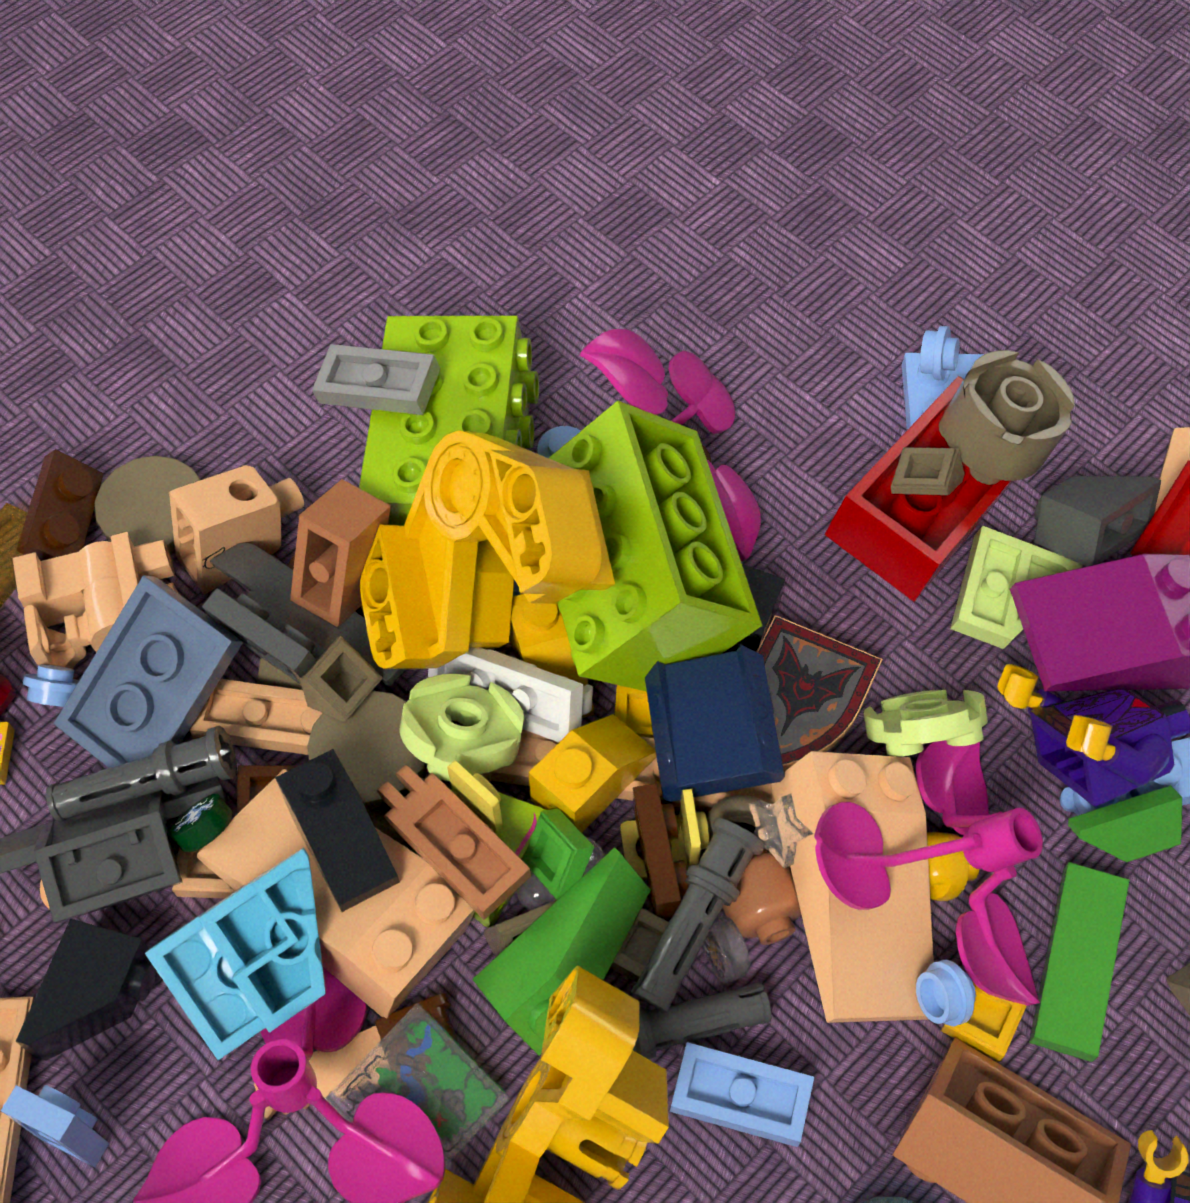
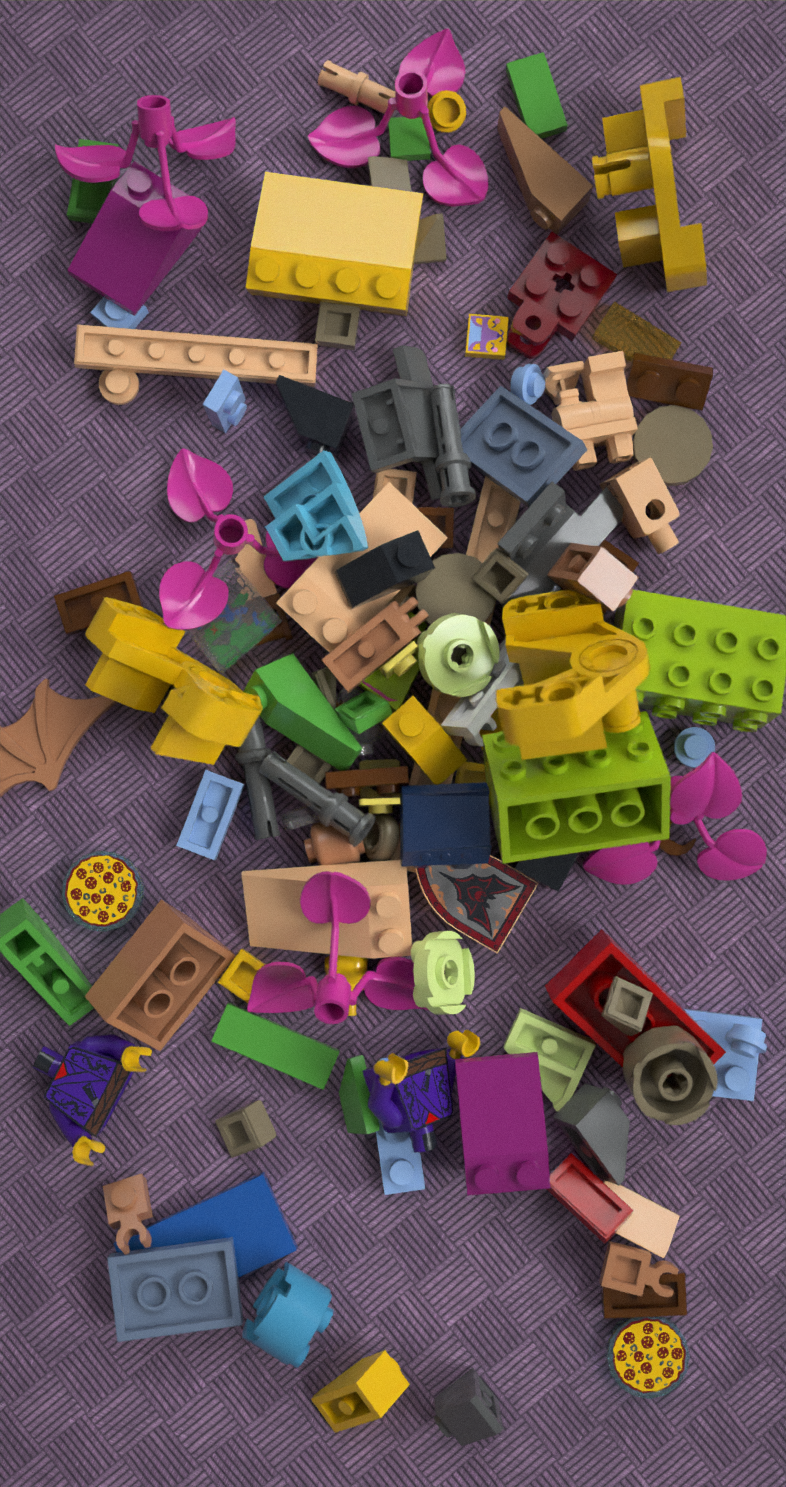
camera: 100 degrees right, 25 degrees up
dark green tile [169,794,233,852] -> none
light grey plate [312,344,440,415] -> none
clear piece [748,793,814,868] -> none
light blue plate [916,960,976,1026] -> none

